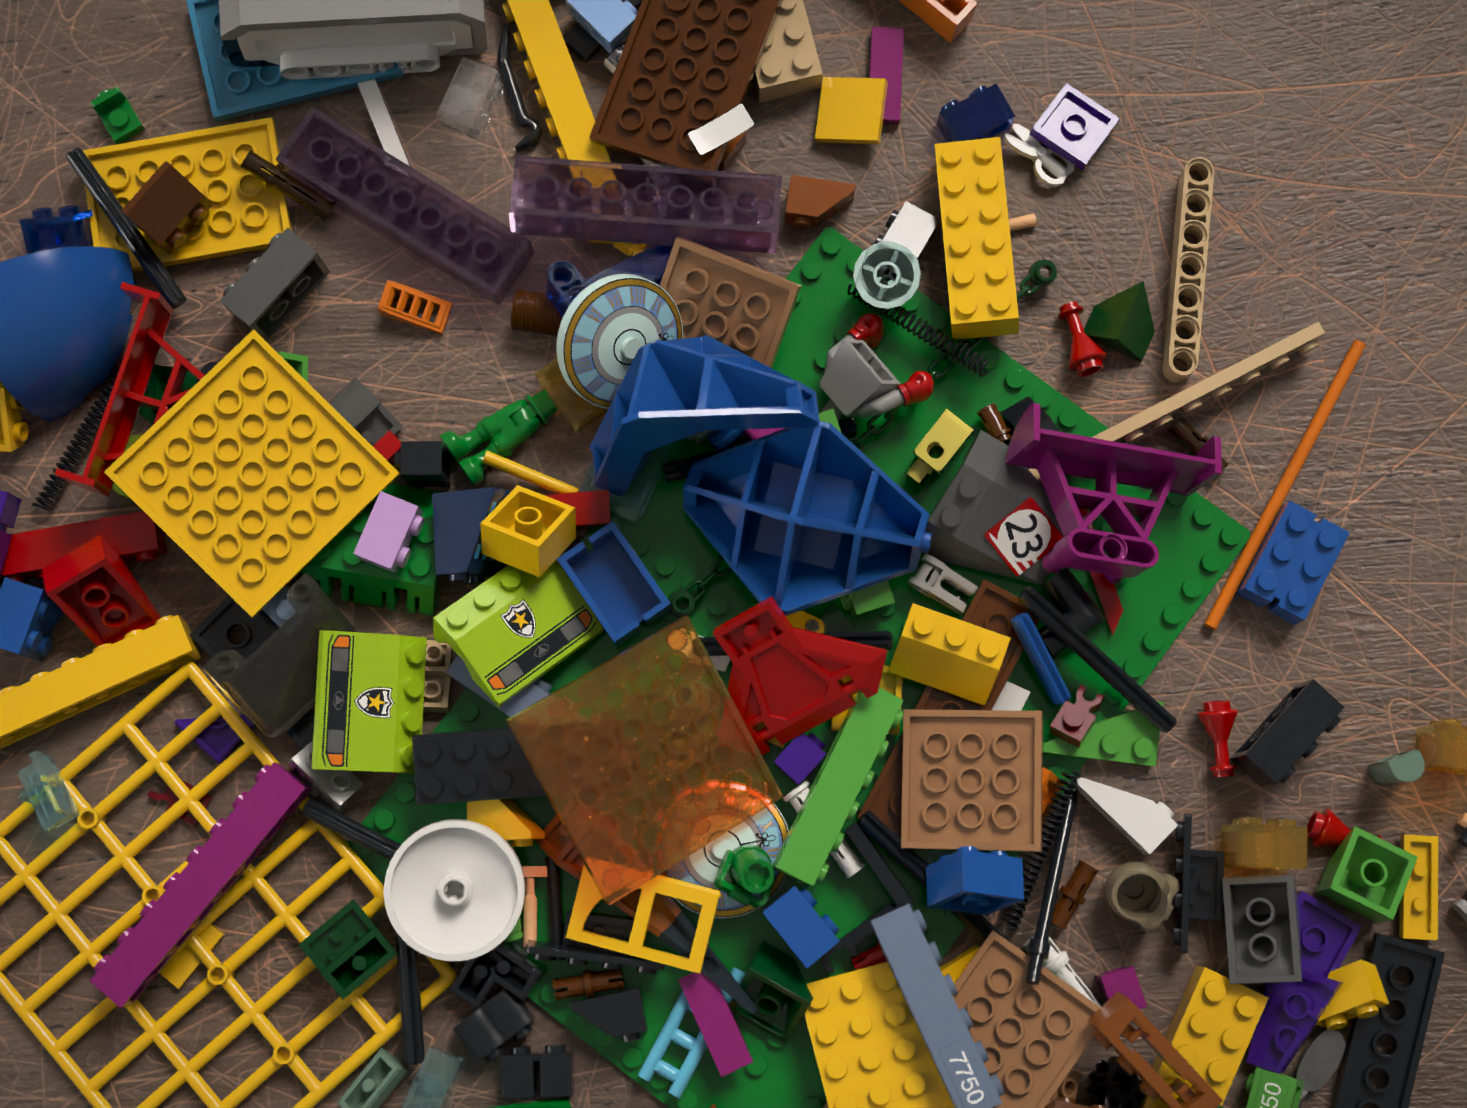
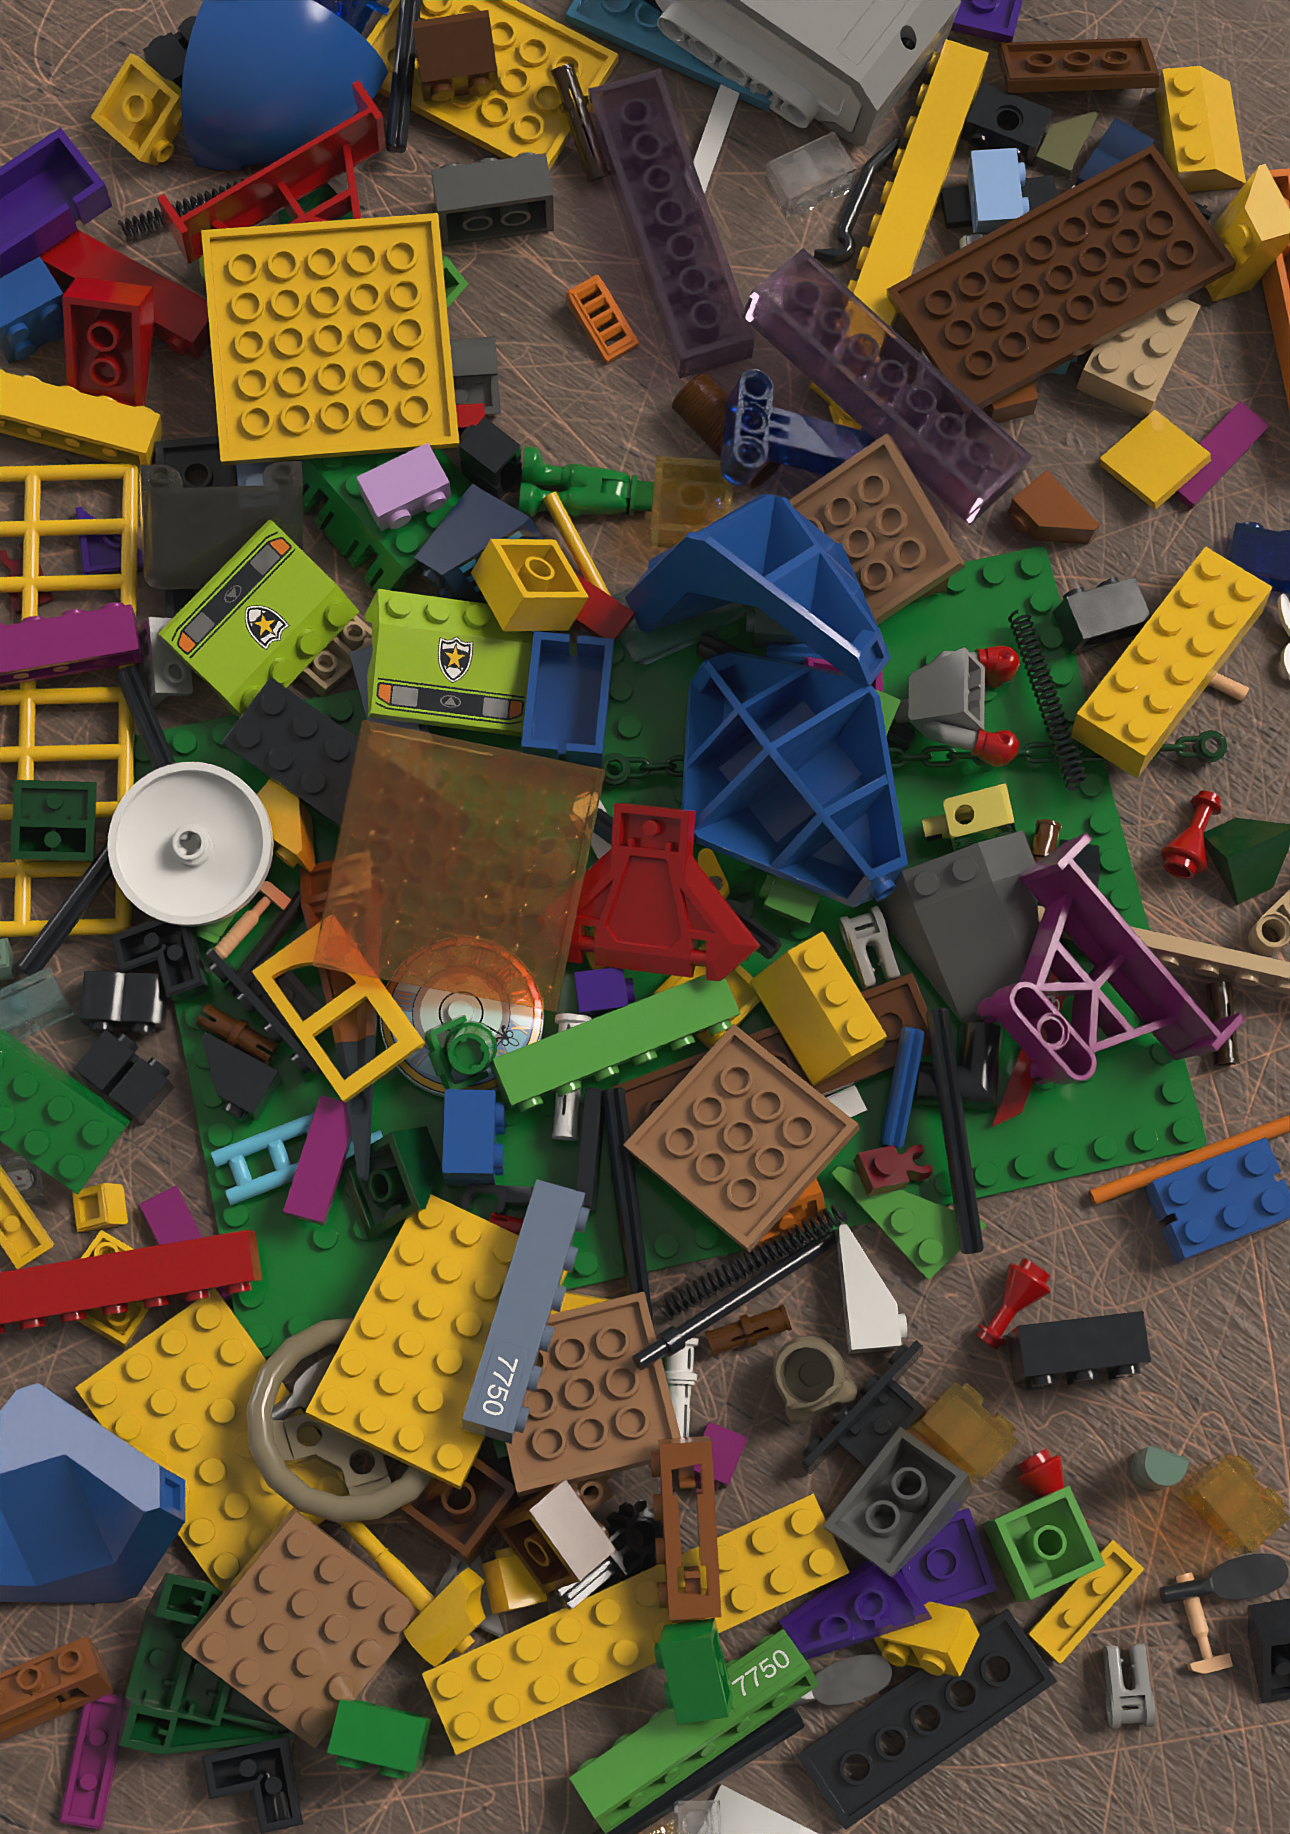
camera: 35 degrees right, 5 degrees down
dish [556,274,683,409] -> none
white sticker [688,104,754,155] -> none
light aqua cylinder [853,241,921,309] -> none
blue brick [926,846,1024,916] -> none
sticker [984,497,1063,576] -> none

